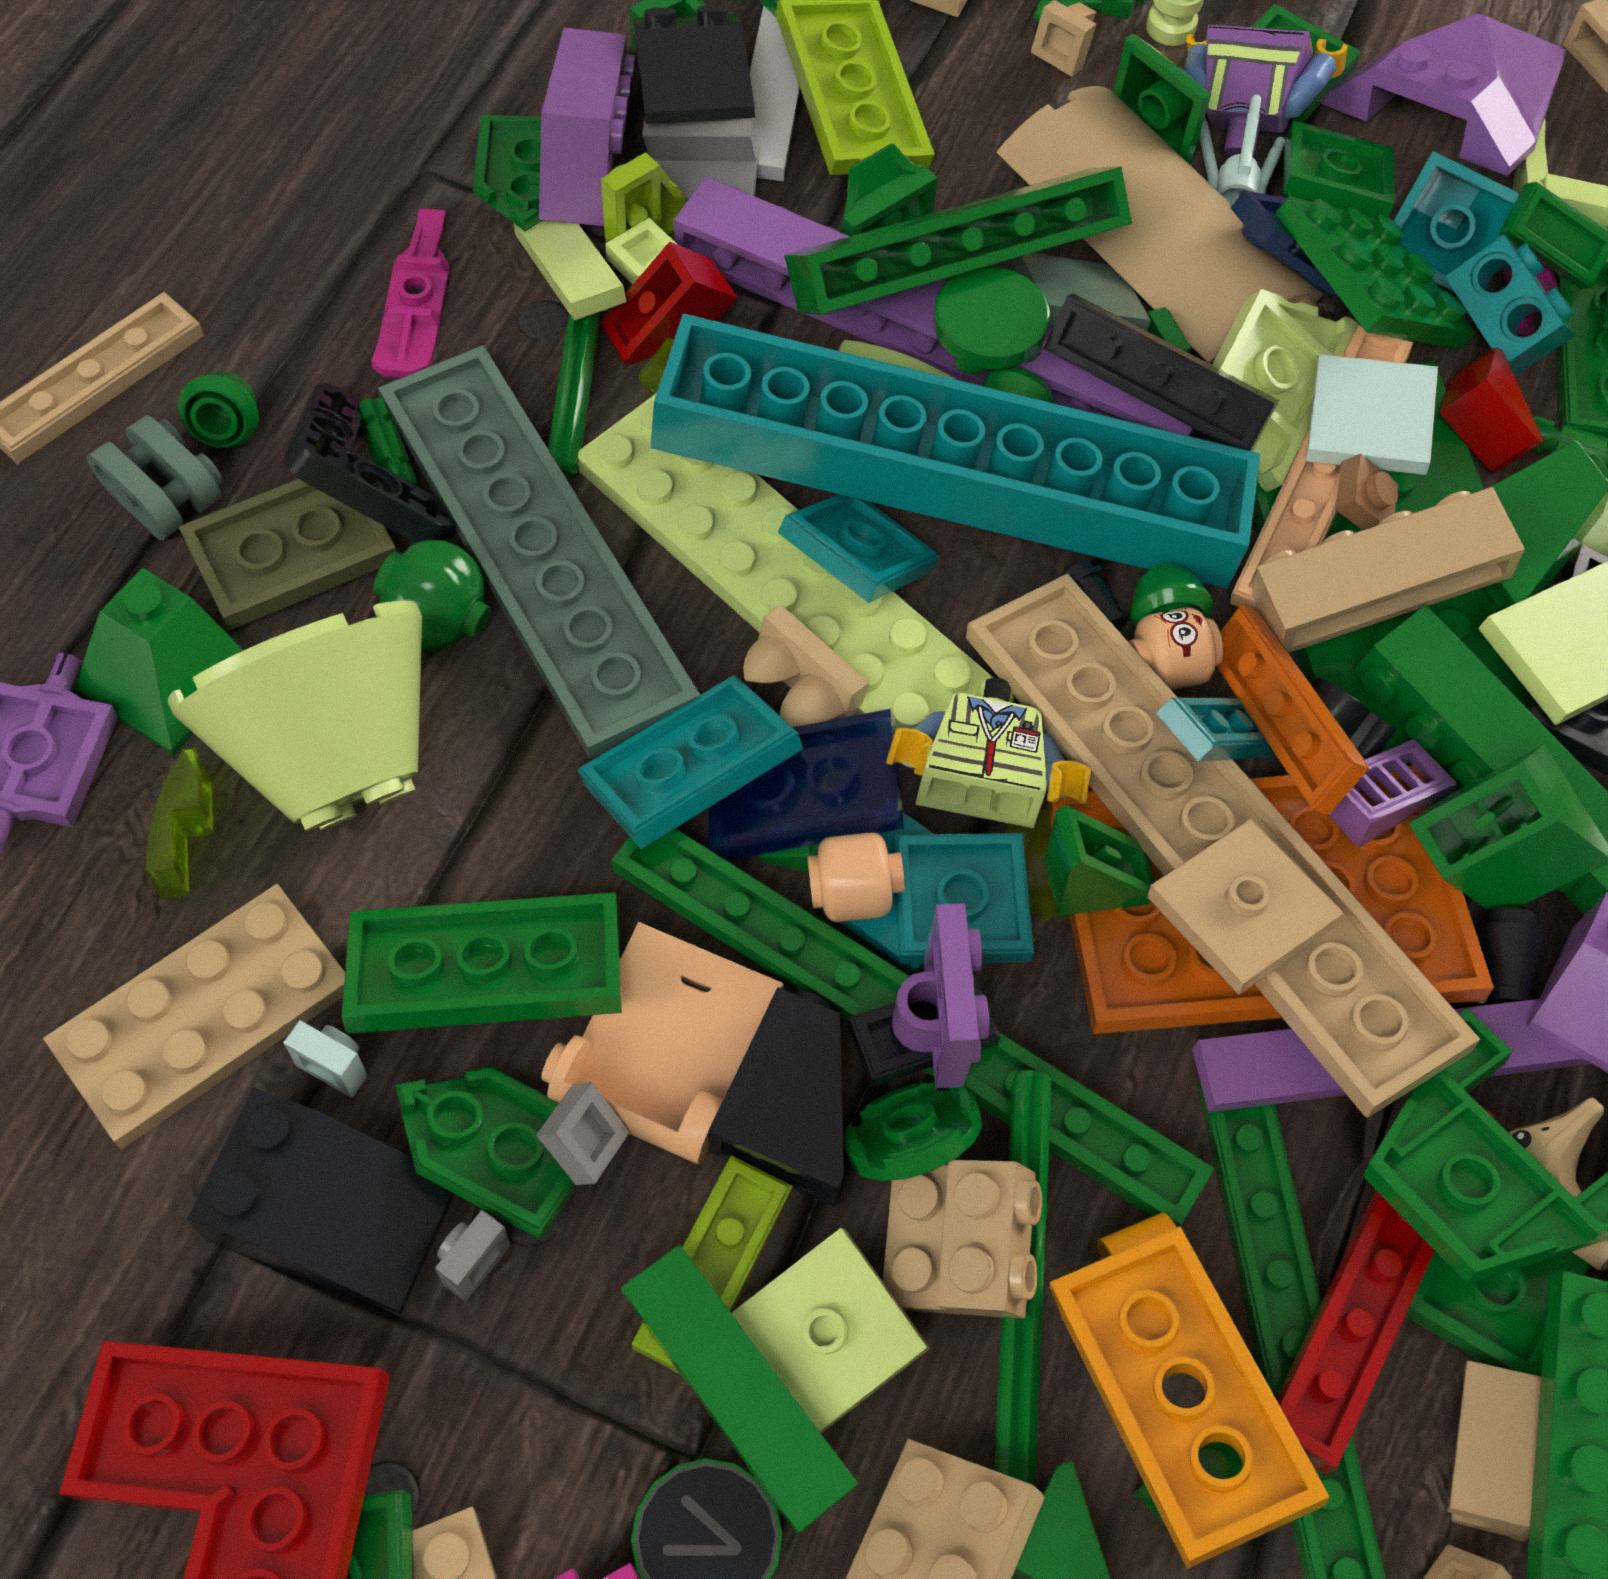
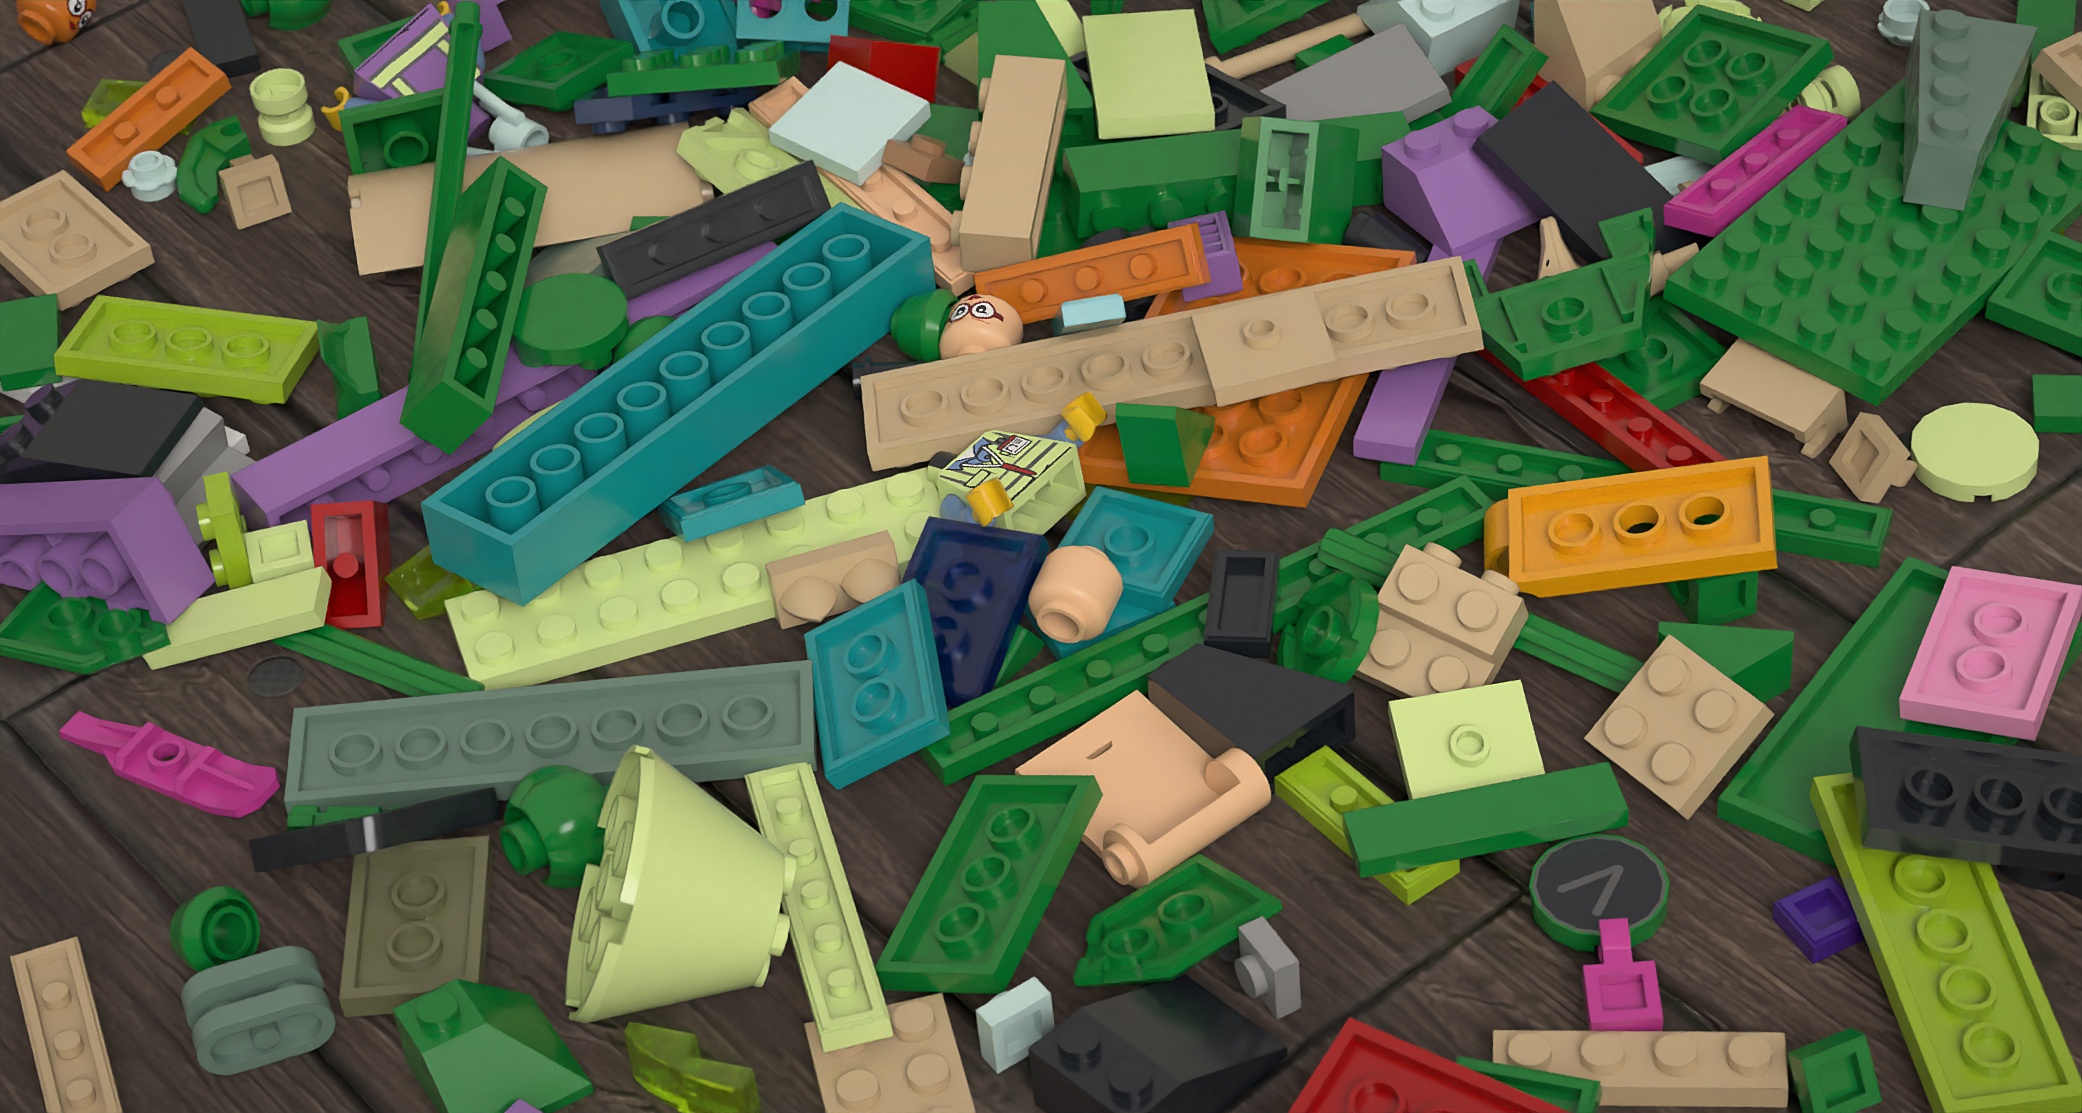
camera: 55 degrees left, 20 degrees down
light grey plate [536,1082,630,1185] -> none
medium lavender plate [892,904,989,1088] -> none
none -> green piece [408,1,483,382]
none -> yellowish green tile [744,762,893,1053]

